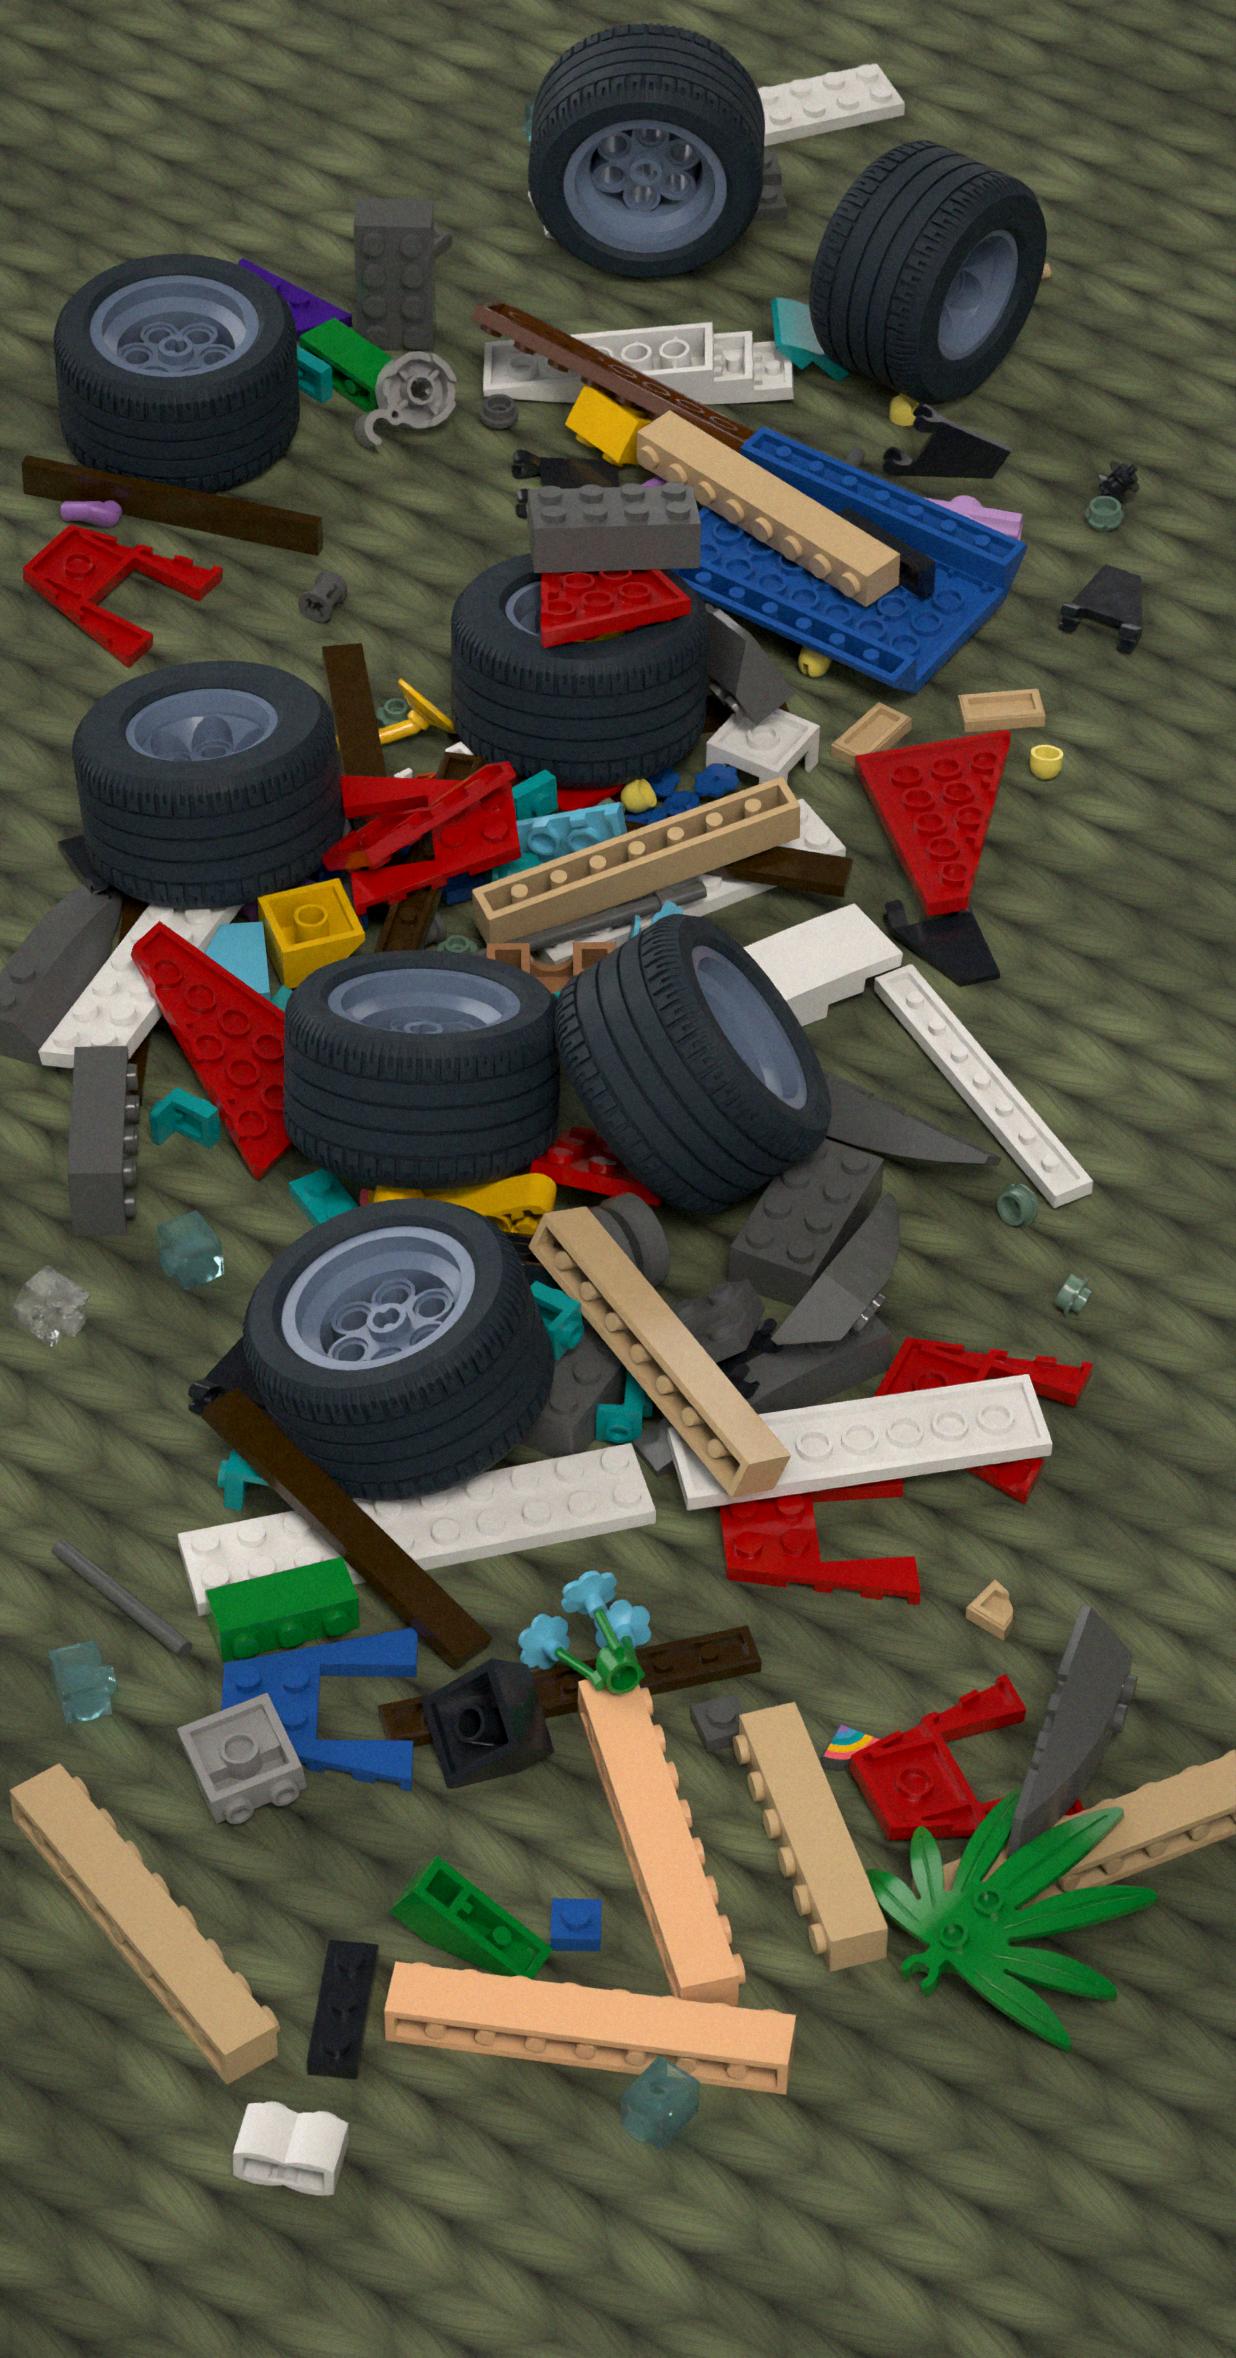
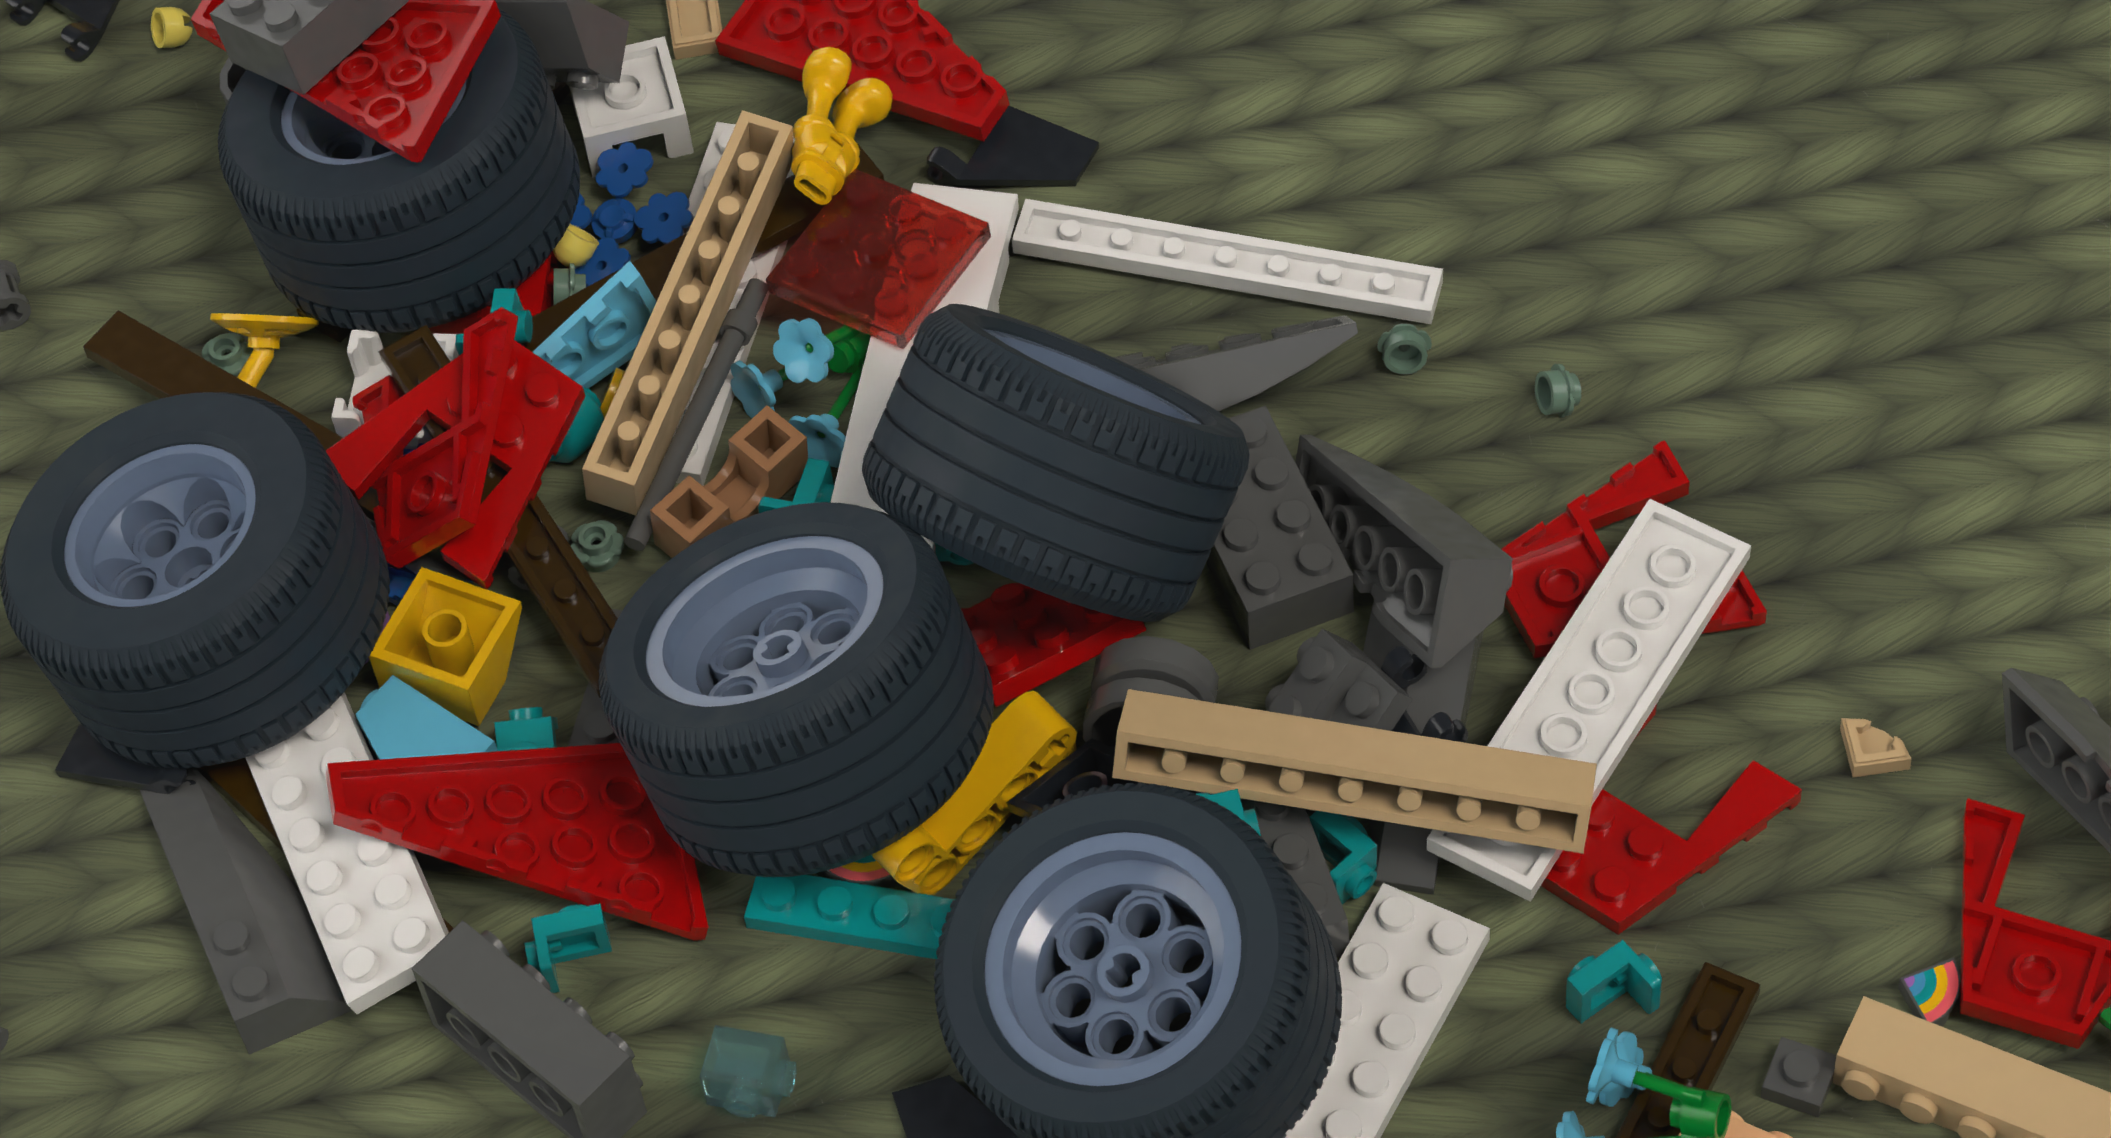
camera: 40 degrees left, 10 degrees up
none -> clear red plate [766,169,991,349]
none -> yellow piece [791,47,893,205]
none -> teal bracket [1566,940,1662,1024]

